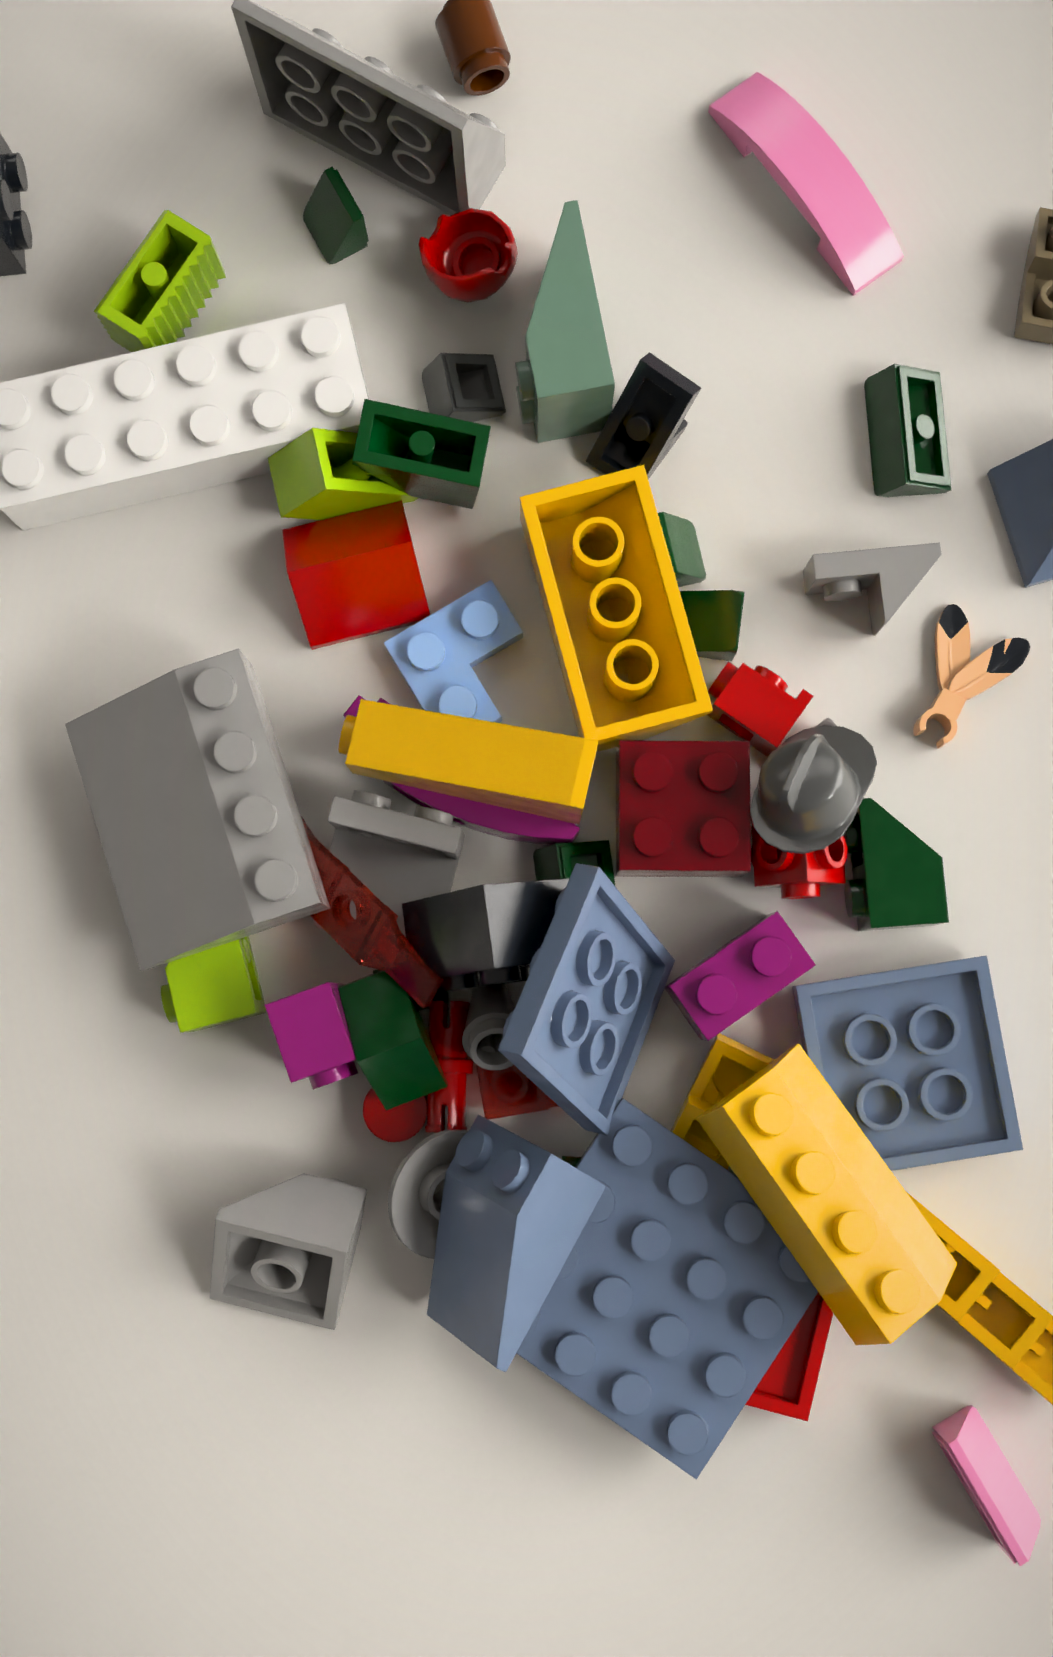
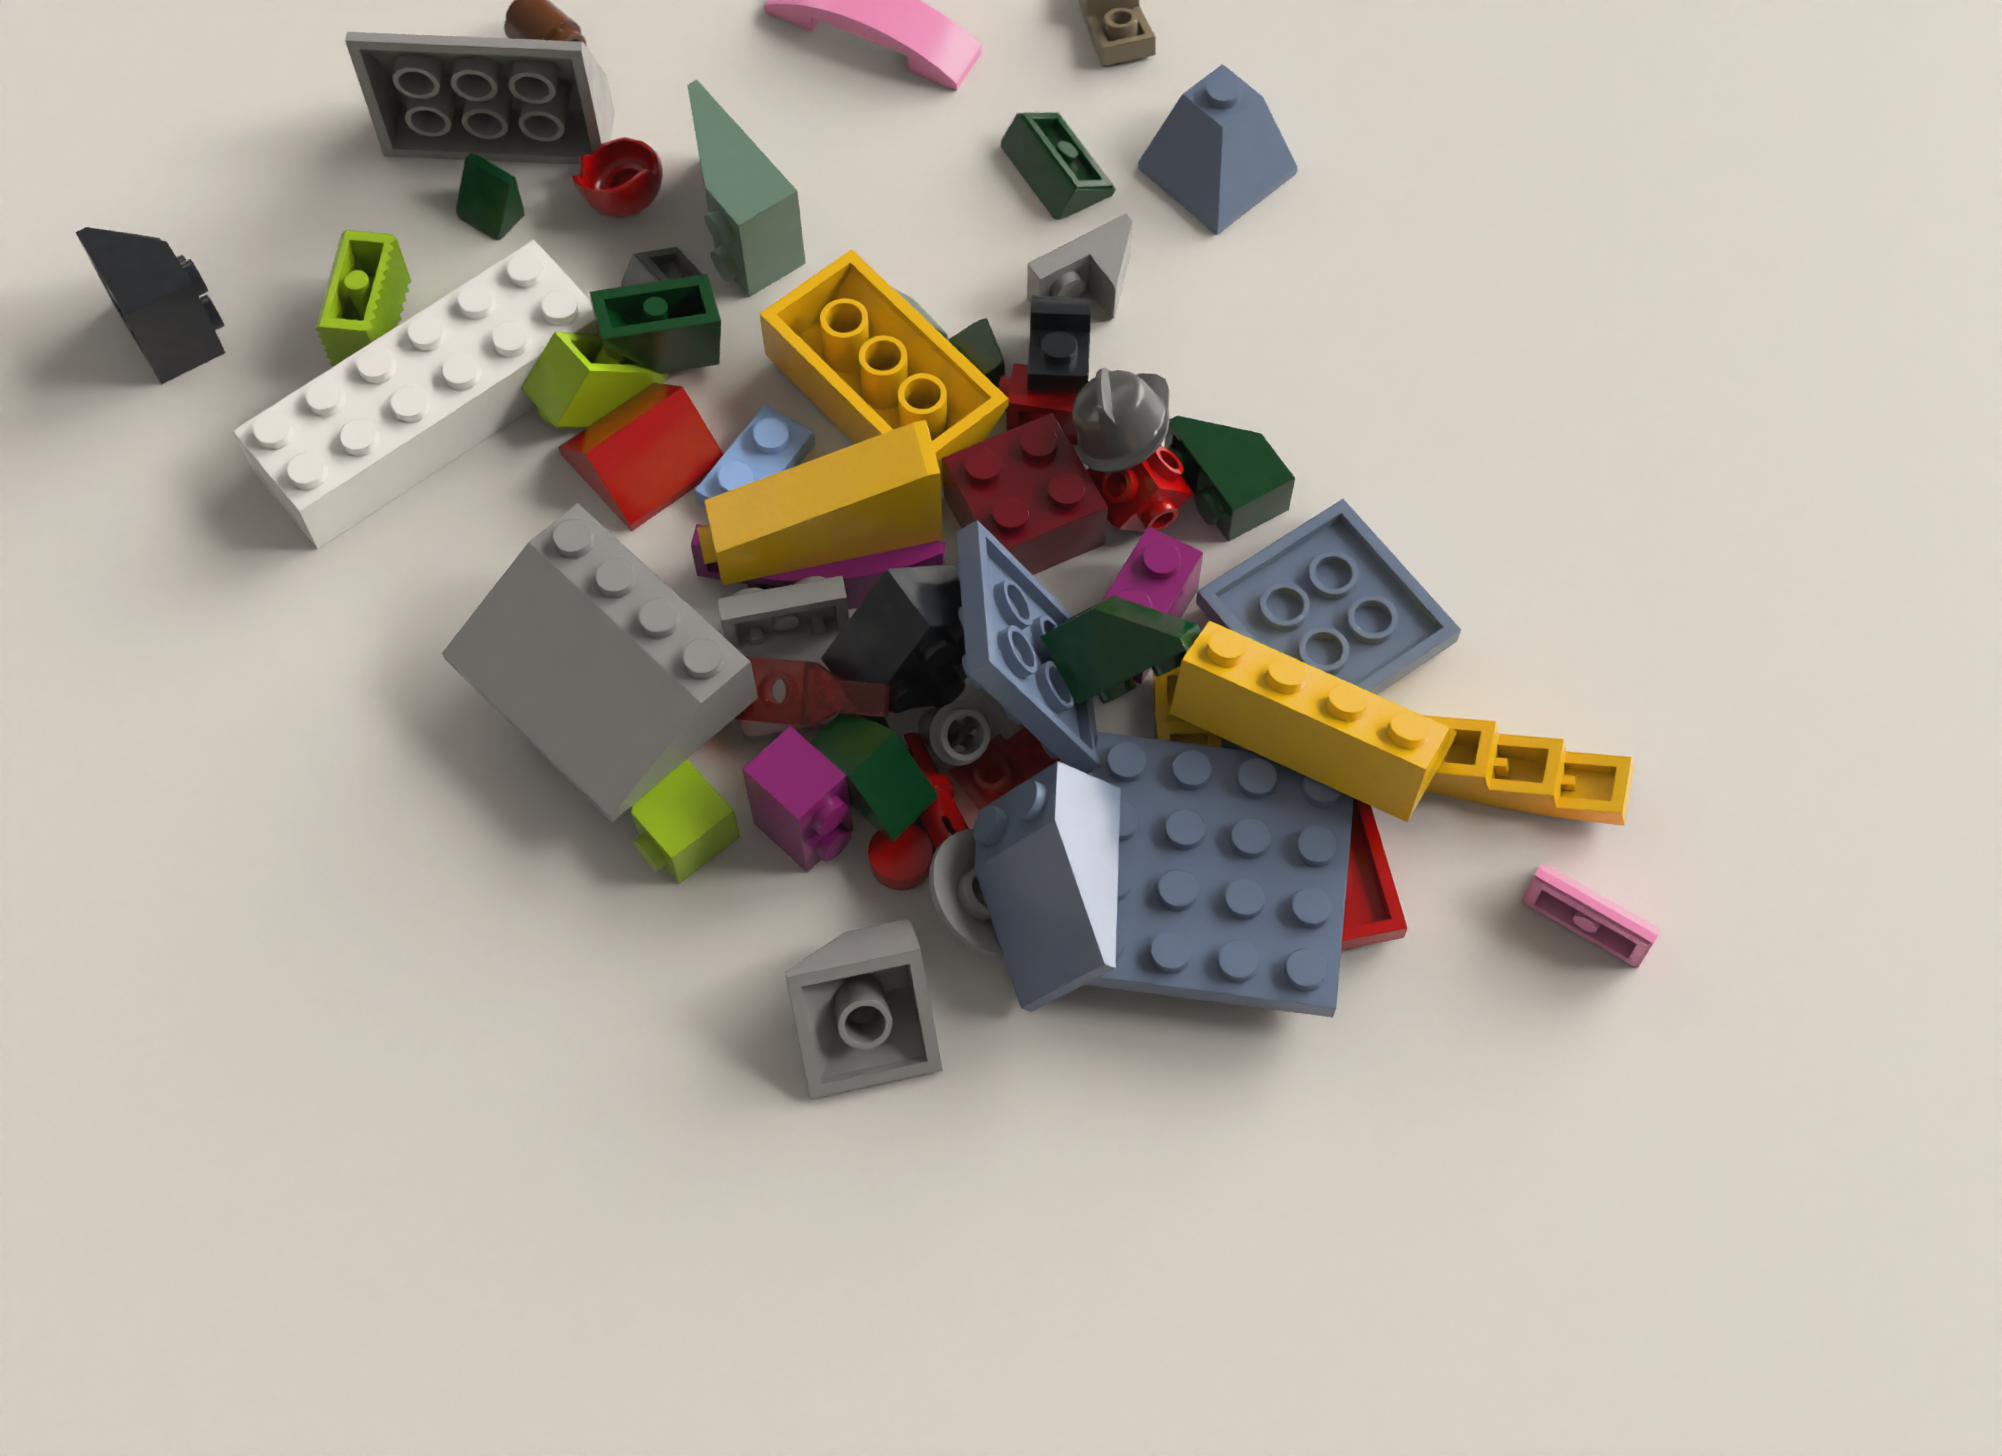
camera: 30 degrees left, 20 degrees down
black slope [586,352,701,480] -> none
light nougat piece [913,604,1030,749] -> none
none -> black brick [1027,295,1092,393]
none -> dark green slope [1040,595,1201,705]

